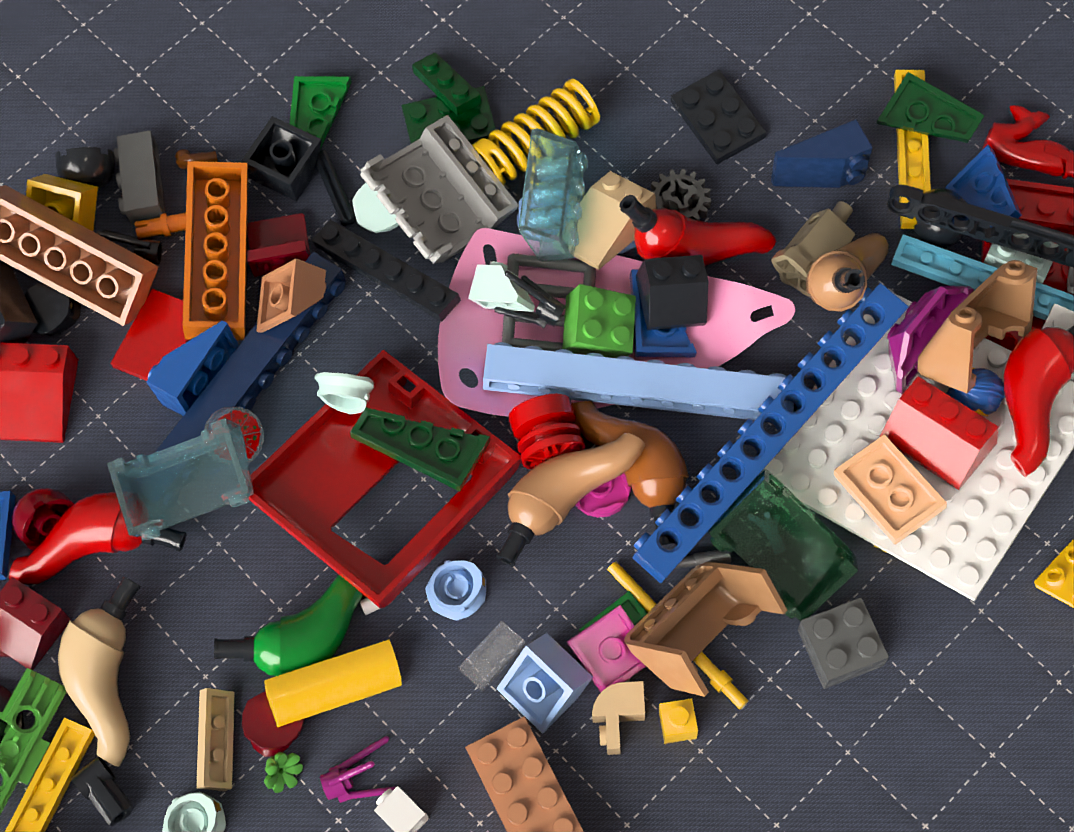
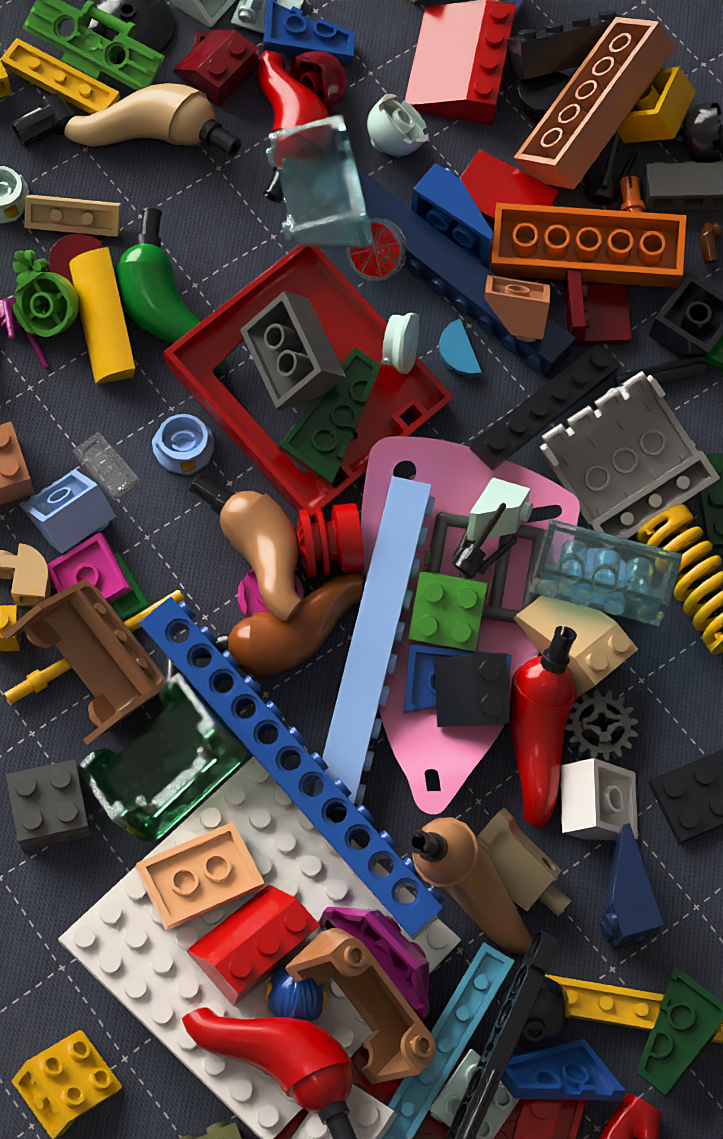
camera: 85 degrees right, 0 degrees up
none -> bright green cylinder [13,272,79,337]
none -> dark grey slope [240,291,346,410]
none -> light aqua cylinder [367,94,428,157]
none -> dark azure tile [438,318,482,378]
none -> white slope [560,758,638,840]

